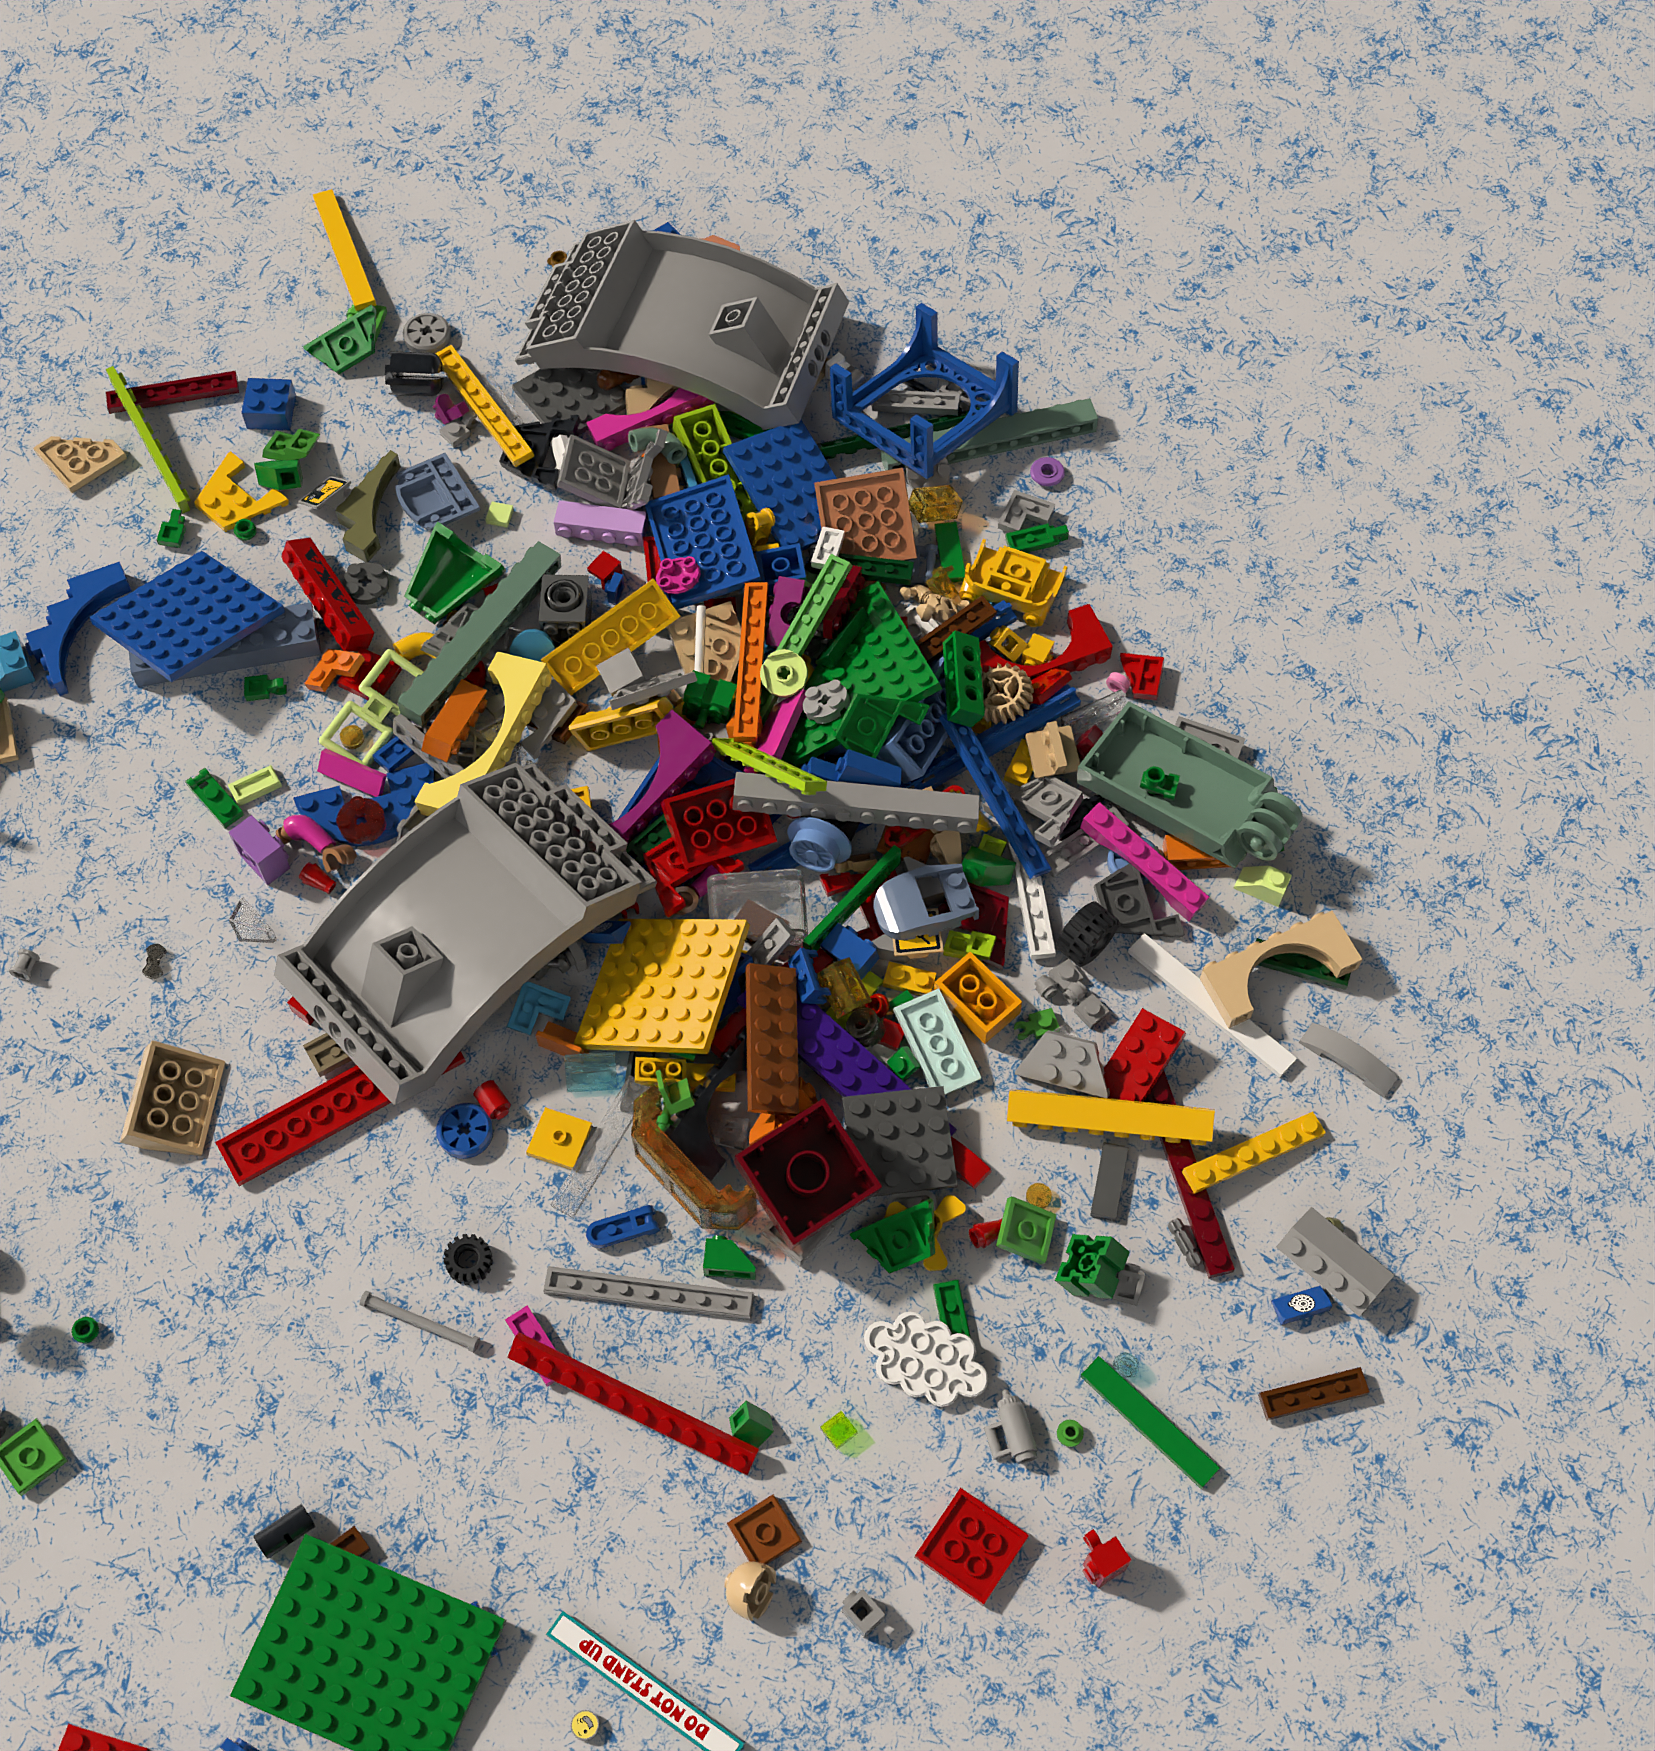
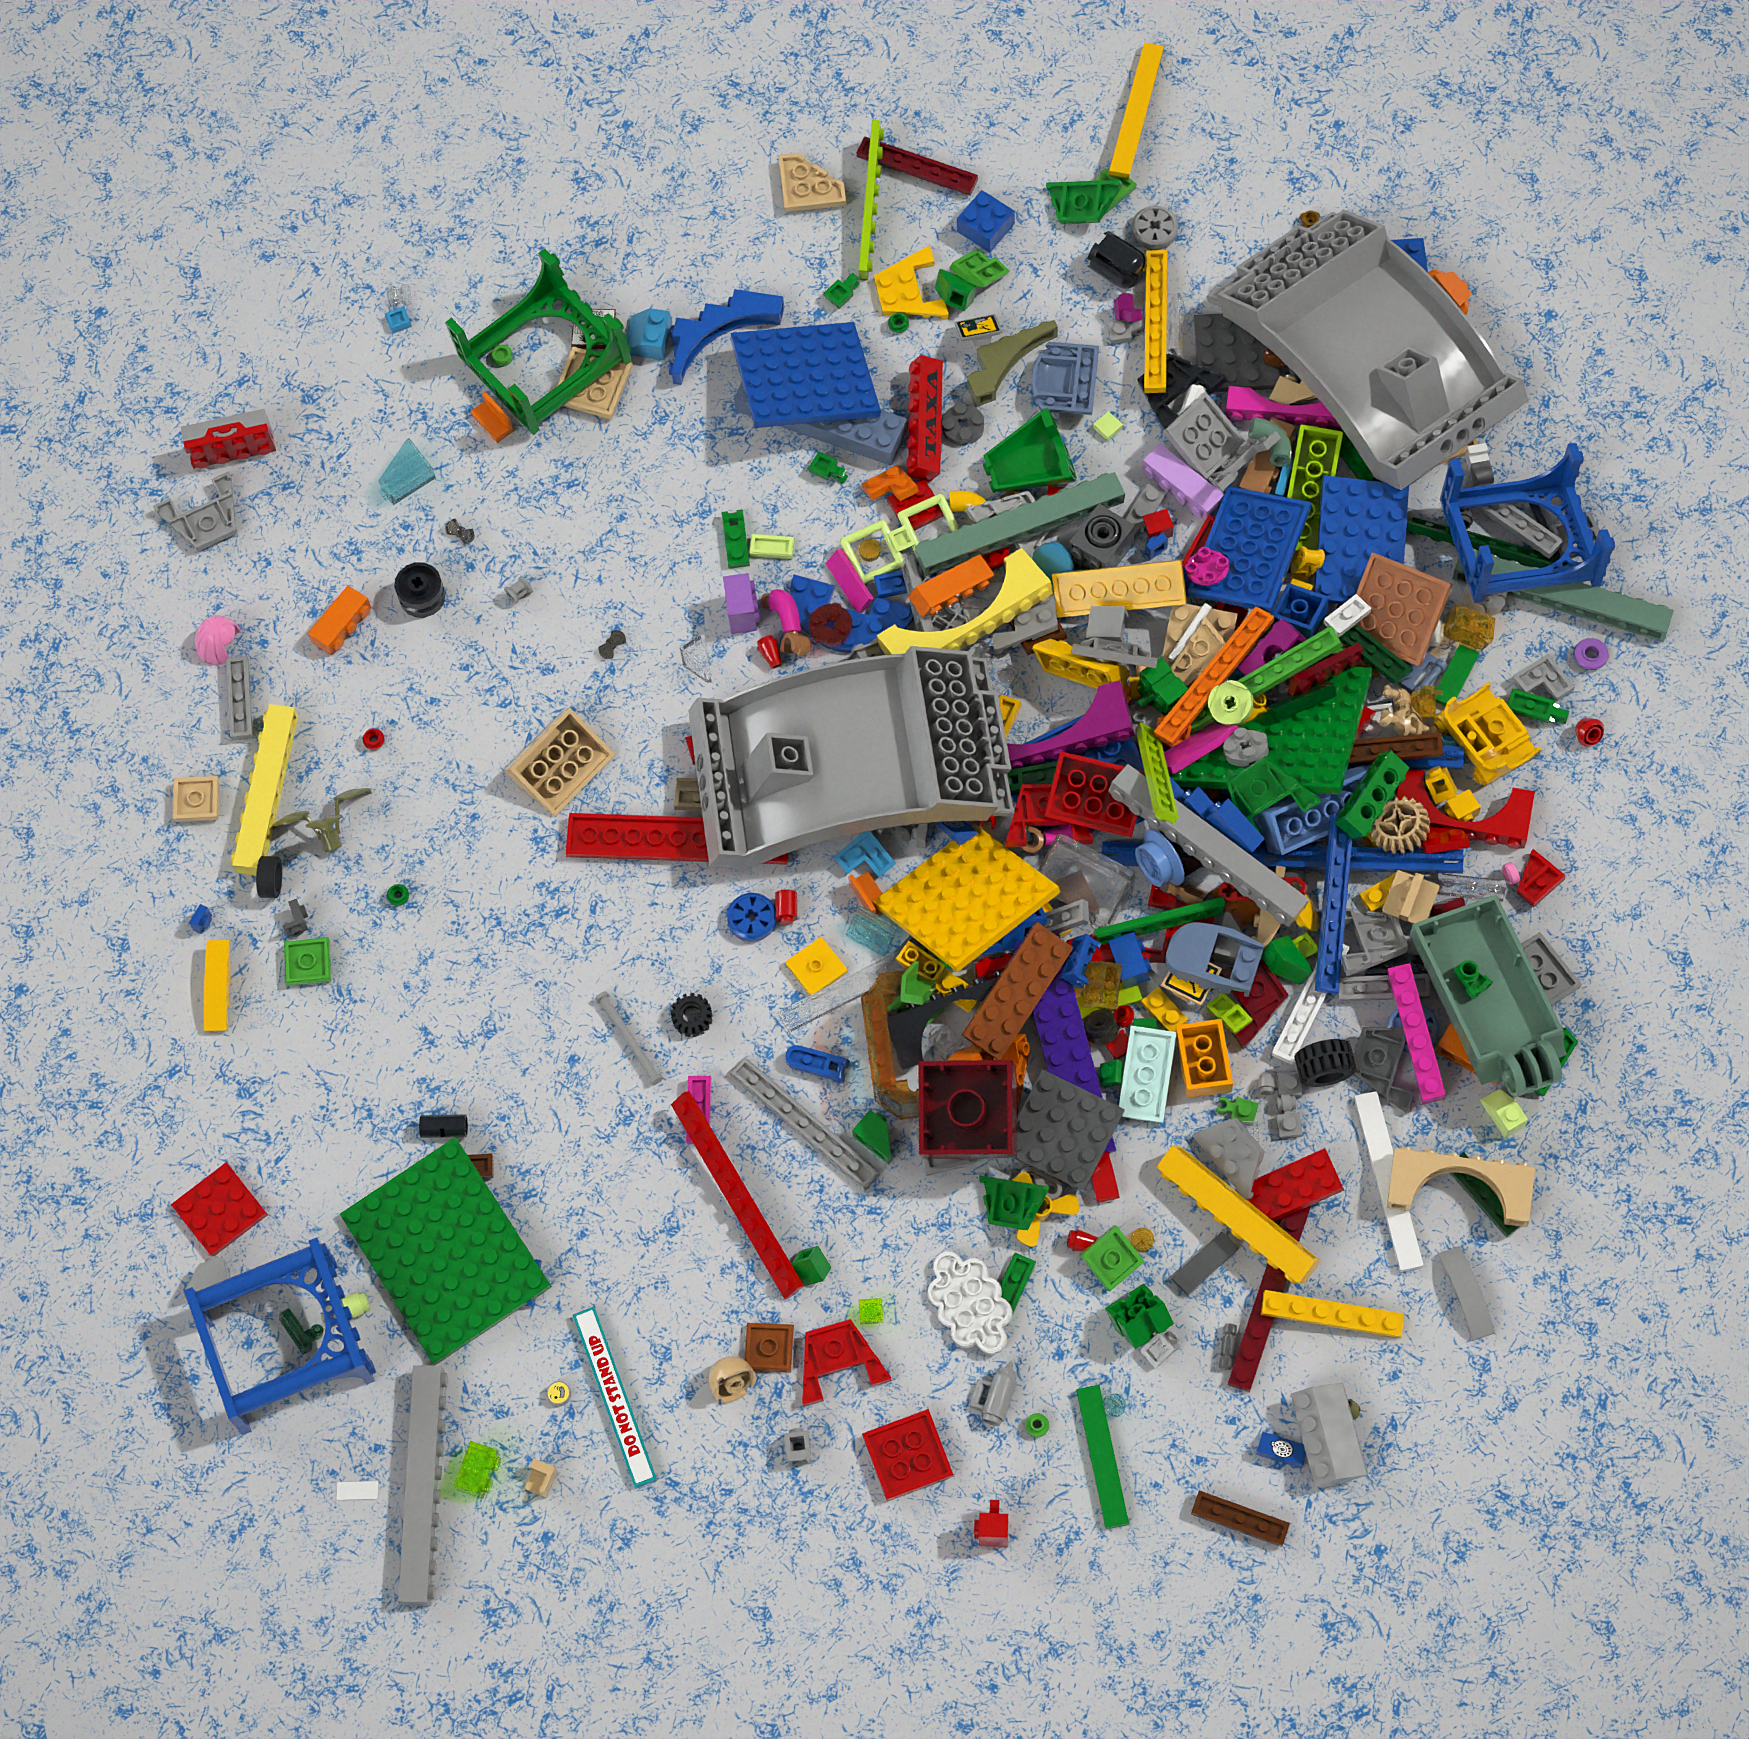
camera: 40 degrees right, 5 degrees up
none -> red wing [802,1319,892,1407]
none -> light grey hinge [1125,483,1167,538]
none -> red cone [1575,718,1604,747]

